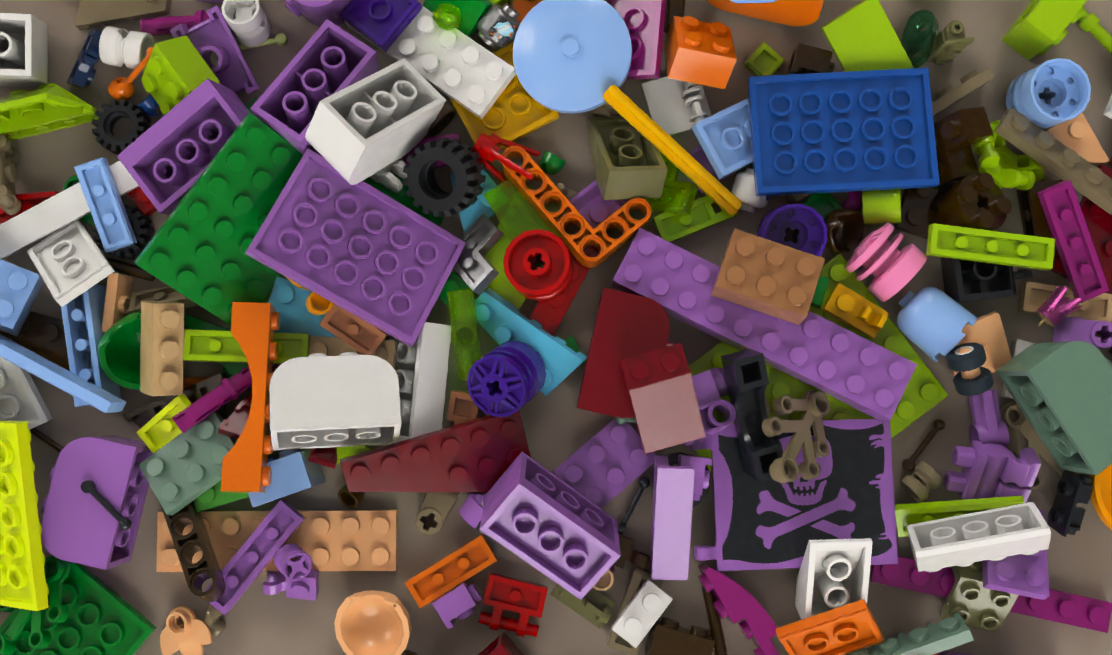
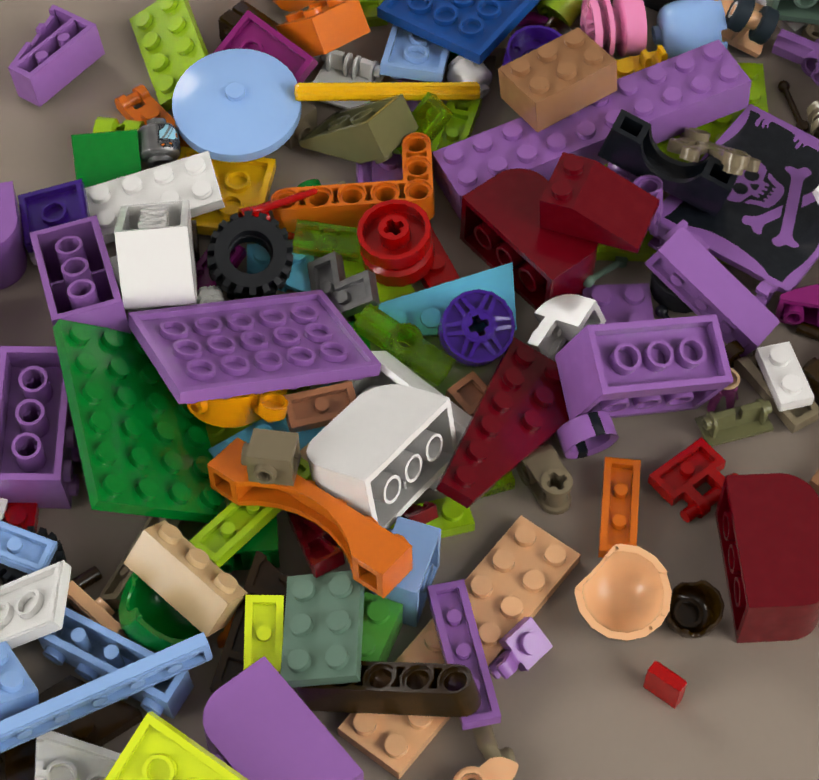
camera: 55 degrees left, 30 degrees down
black hinge [81,480,132,530] -> none
magenta pin [172,365,252,433] -> none
medium lavender wheel [274,543,312,581] -> none
dark brown hinge [338,484,365,508] -> none
clear neon green plate [432,3,462,30] -> none
medium lavender brick [432,580,482,629] -> none
none -> dark tan brick [241,428,301,486]
none -> white brick [527,294,606,361]

